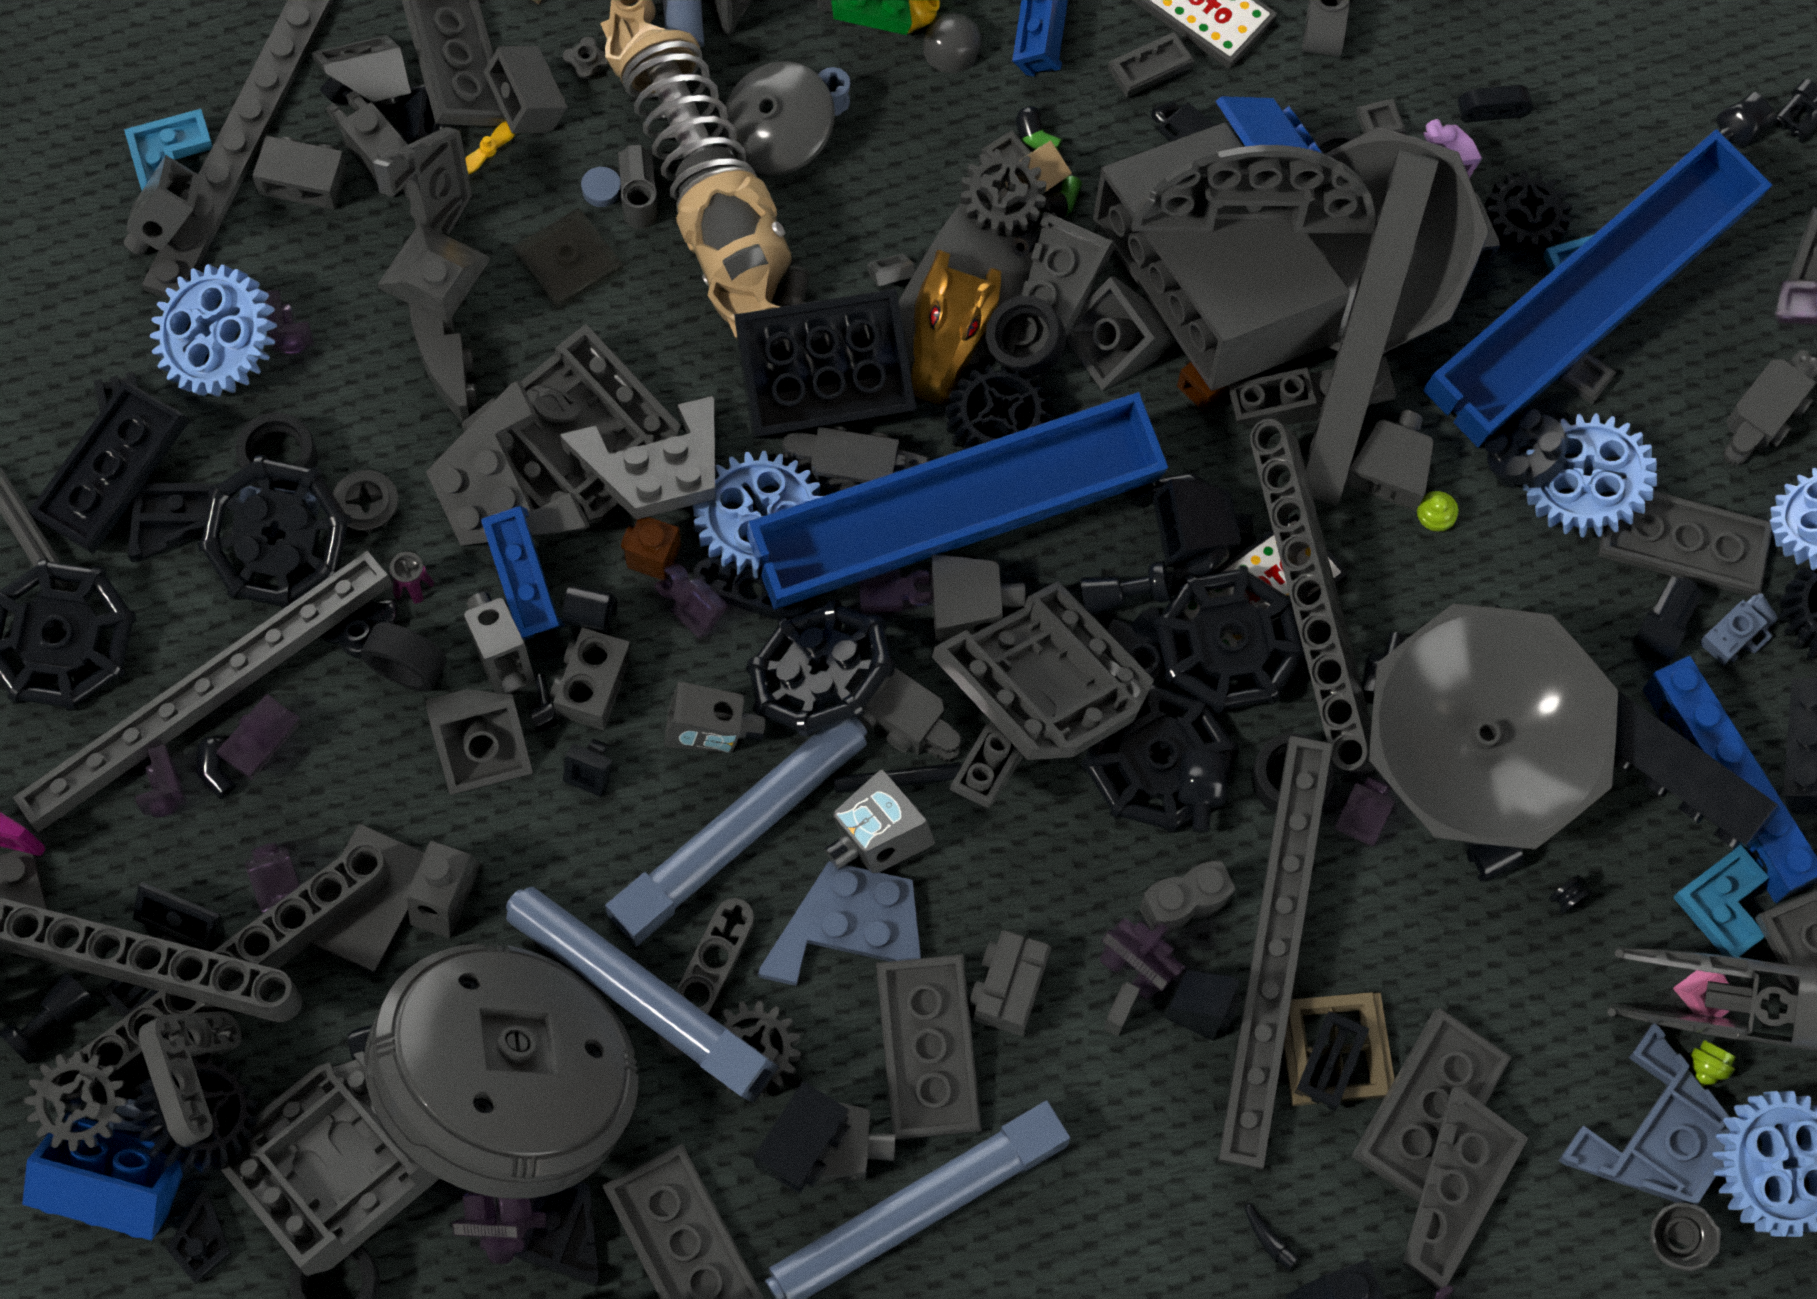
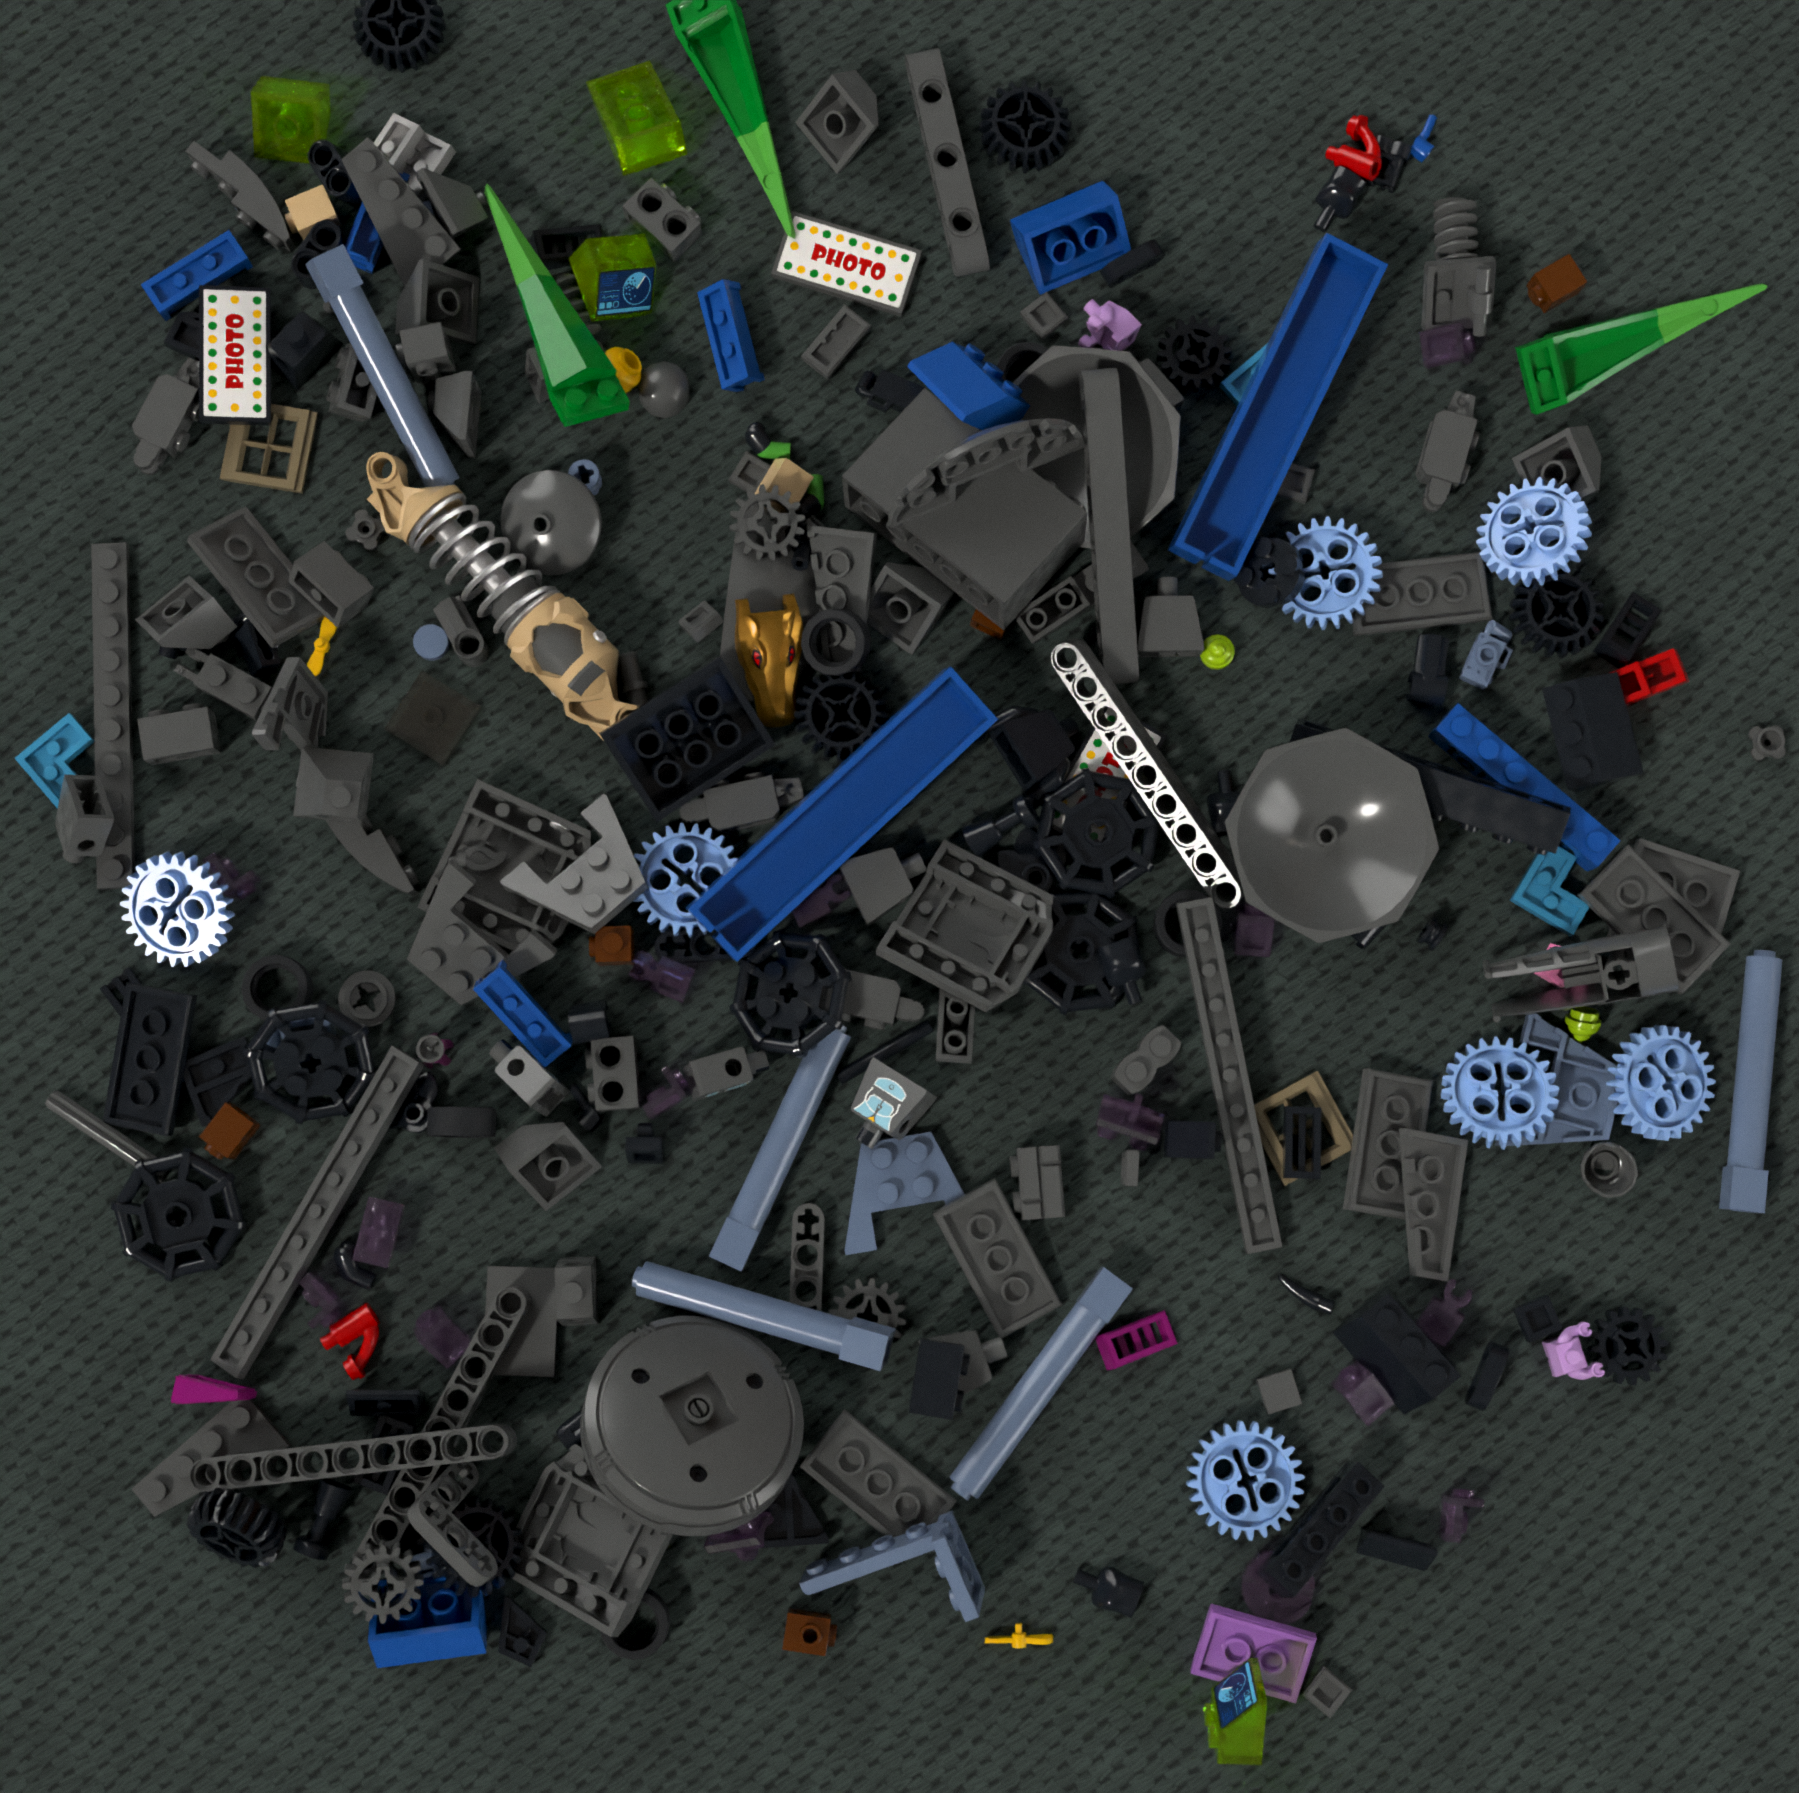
camera: 25 degrees left, 15 degrees up
none -> reddish brown brick [199,1102,261,1160]
none -> red plant [320,1303,380,1380]
none -> clear purple bracket [642,1065,689,1120]
none -> blue slope [1010,181,1131,295]
none -> magenta slope [1095,1310,1178,1371]
none -> red plant [1325,115,1382,181]
none -> light blue gear [1441,1036,1559,1150]

